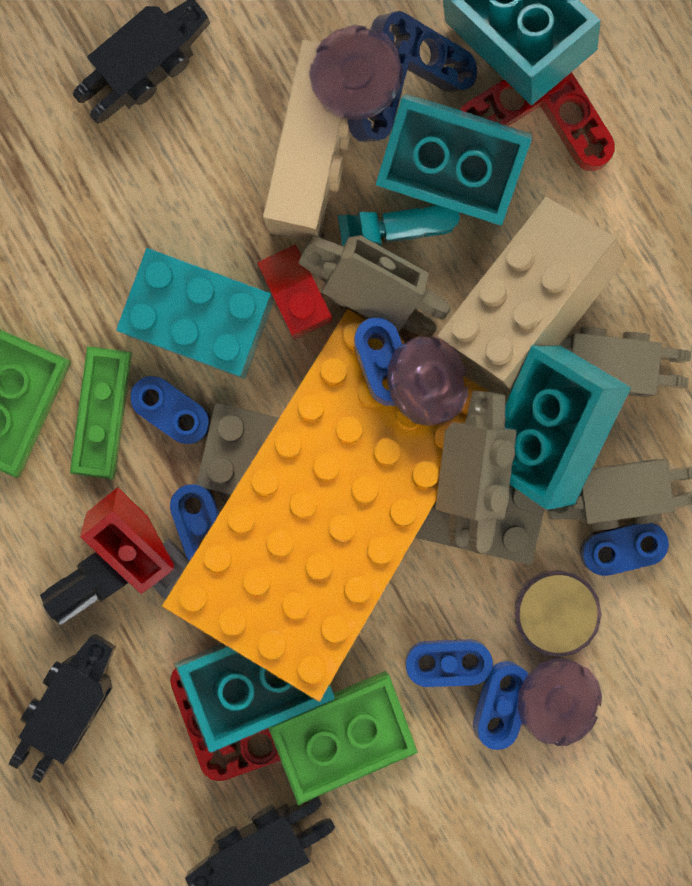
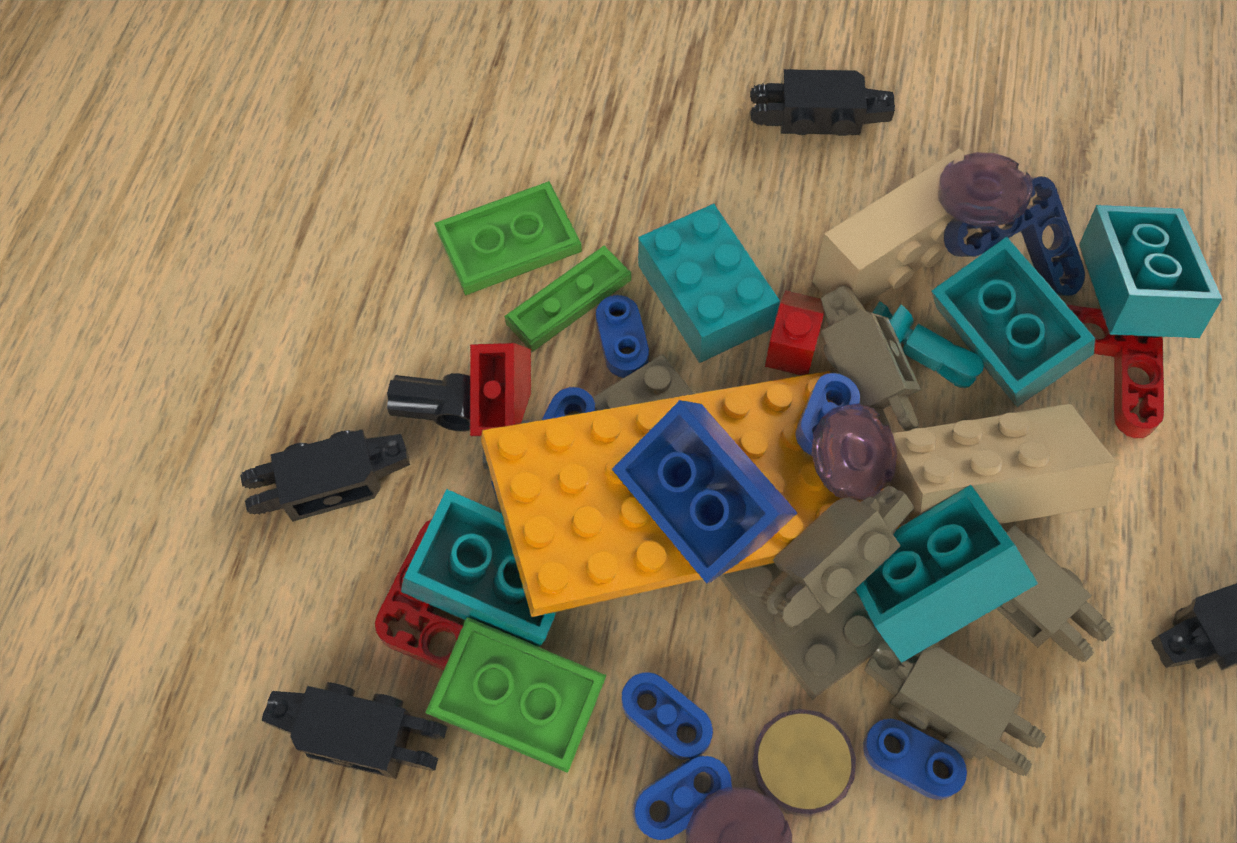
camera: 45 degrees right, 25 degrees down
none -> blue slope [612,400,797,584]

